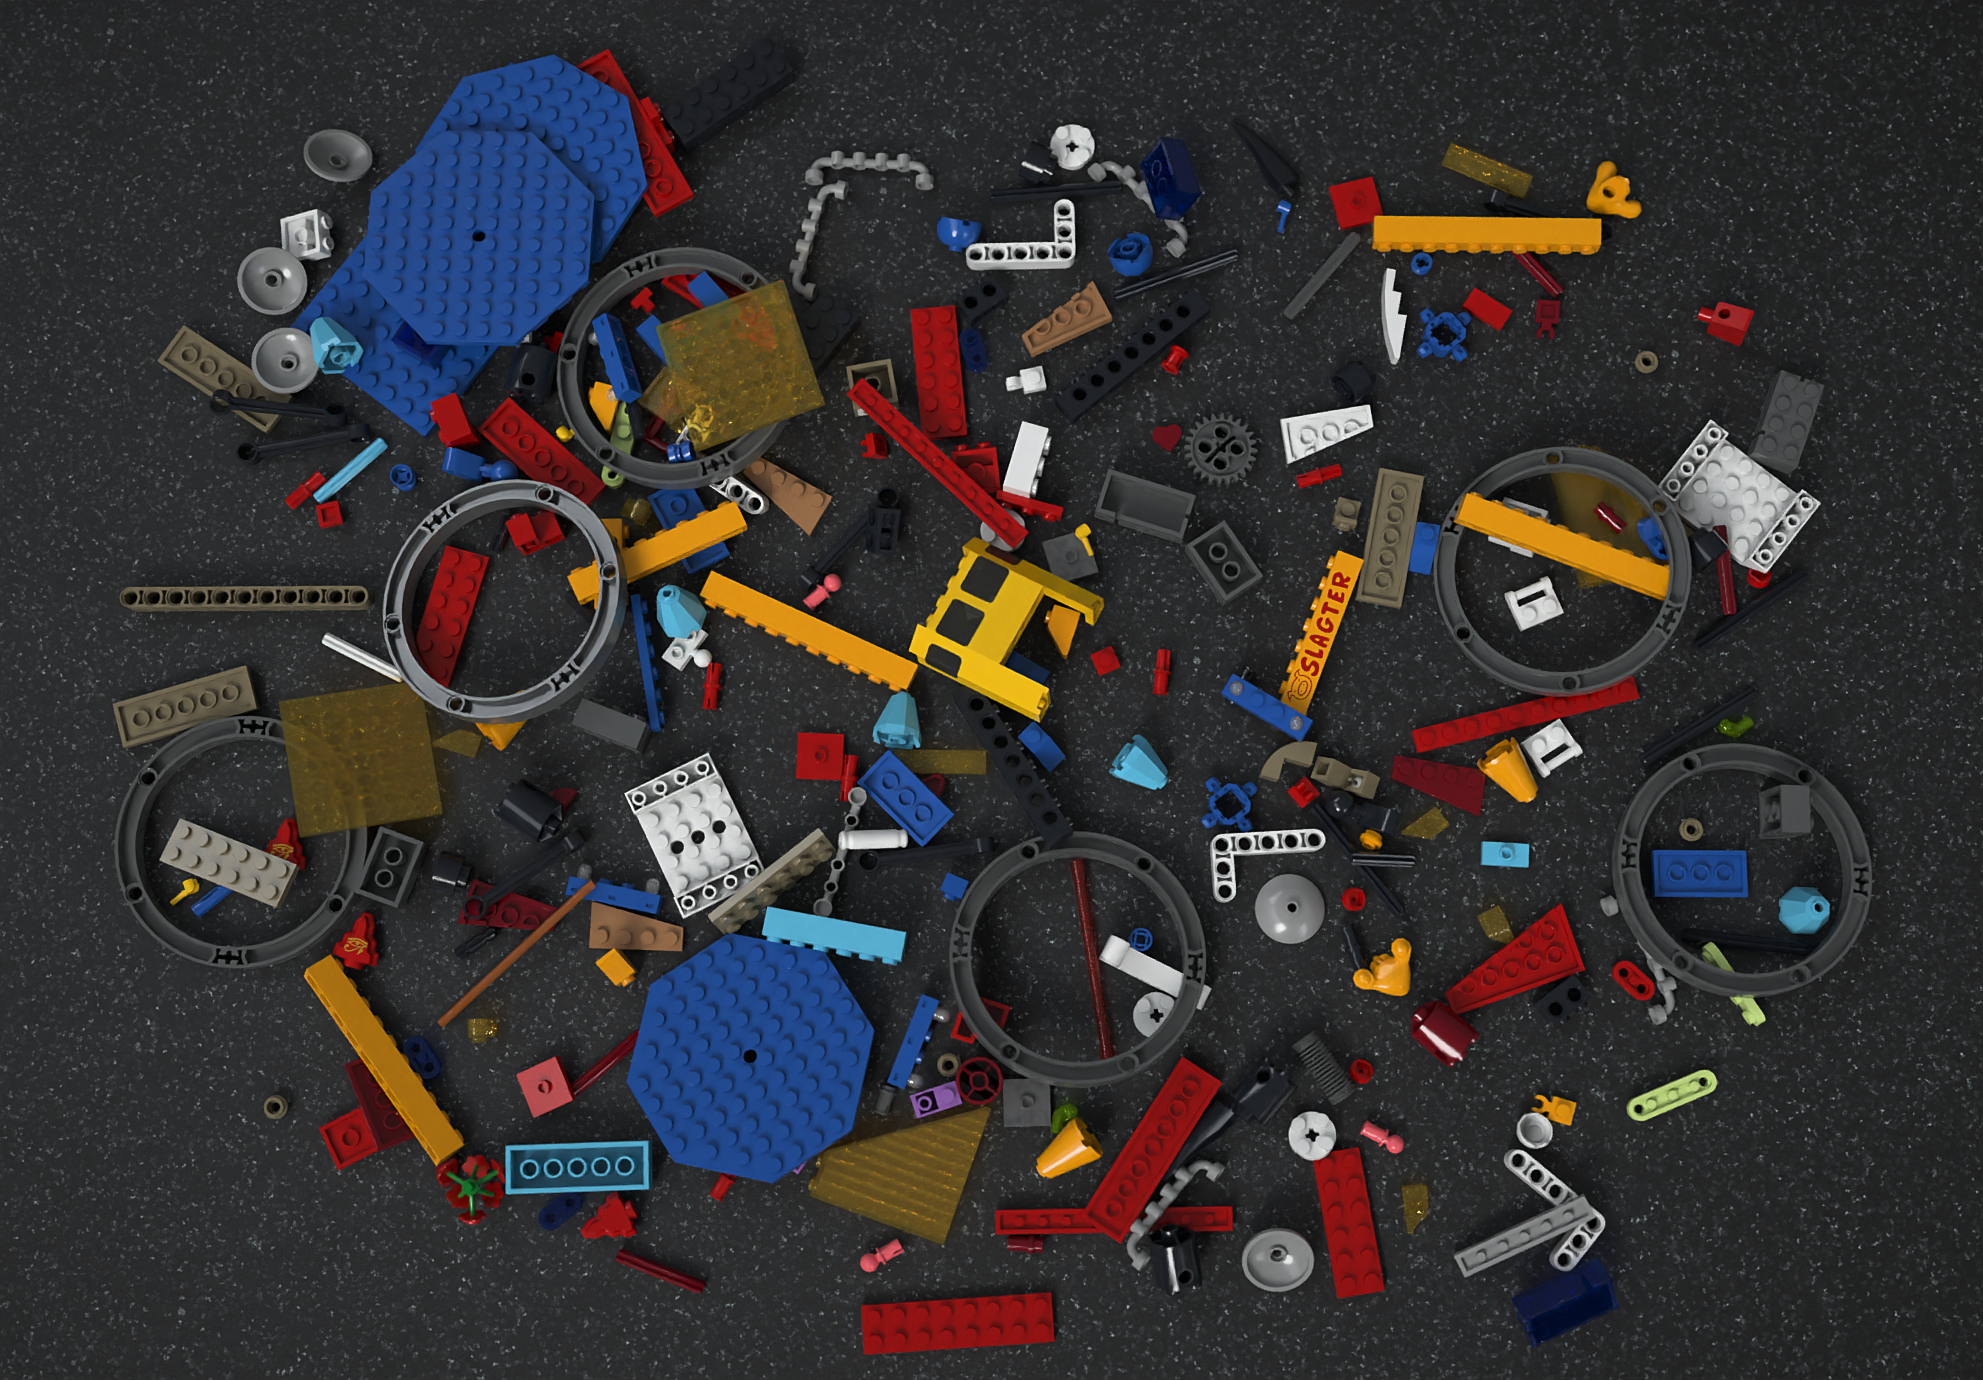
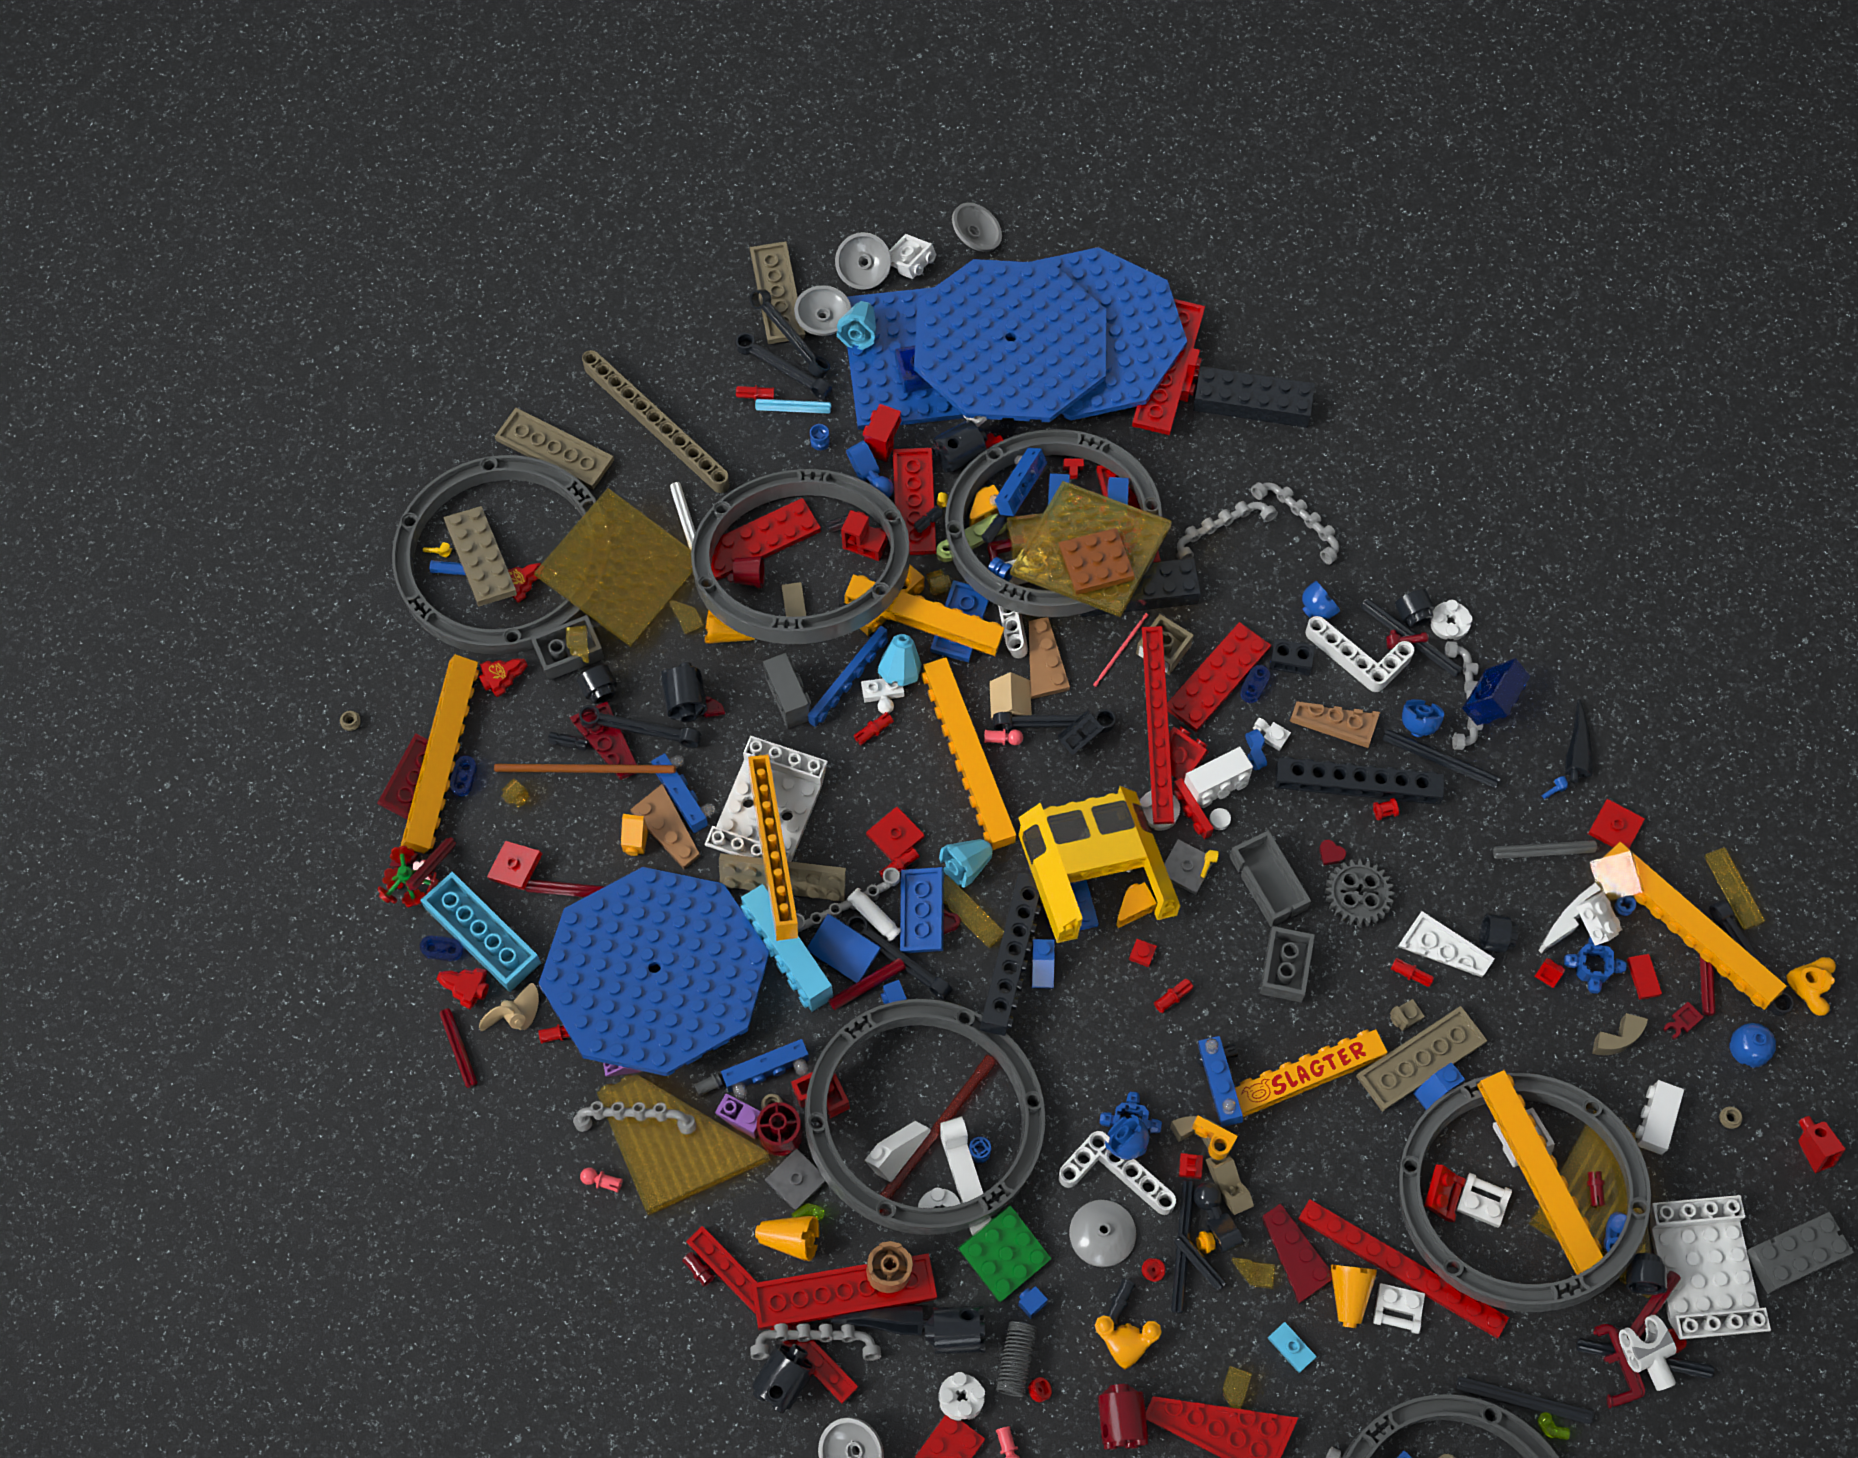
camera: 45 degrees right, 15 degrees down
red plate [316,500,344,529] -> none
red plate [319,1107,377,1170] -> none
red tile [860,432,888,460] -> none
red plate [861,1292,1054,1355] -> none
medium azure cone [1109,735,1168,790] -> none
none -> dark red axle [406,837,456,891]
none -> tan piece [479,983,539,1031]
none -> clear yellow slope [566,625,589,663]
none -> light grey bar [573,1101,697,1134]
none -> dark red hat [727,556,765,588]
none -> light orange brick [748,754,798,941]
none -> dark tan tile [782,582,806,617]
none -> blue tile [807,914,881,983]
none -> dark red axle [829,958,906,1010]
none -> white slope [865,1121,931,1182]
none -> medium nougat brick [866,1241,913,1293]
none -> black piece [913,505,943,533]
none -> green plate [958,1205,1051,1302]
none -> tan slope [990,672,1032,720]
none -> blue plate [1018,1286,1048,1319]
none -> dark orange plate [1059,528,1135,595]
none -> coral piece [1093,613,1149,687]
none -> blue cylinder [1105,1115,1150,1160]
none -> light orange plate [1192,1116,1238,1160]
none -> white tile [1209,808,1231,830]
none -> blue piece [1245,729,1267,771]
none -> dark red piece [1386,630,1429,650]
none -> red plate [1425,1164,1466,1222]
none -> red tile [1535,958,1565,988]
none -> white plate [1576,891,1622,945]
none -> clear yellow plate [1590,851,1644,900]
none -> dark tan brick [1592,1013,1648,1055]
none -> dark red piece [1593,1324,1645,1409]
none -> white connector [1619,1315,1676,1391]
none -> white brick [1635,1080,1684,1155]
none -> blue cylinder [1729,1023,1776,1068]

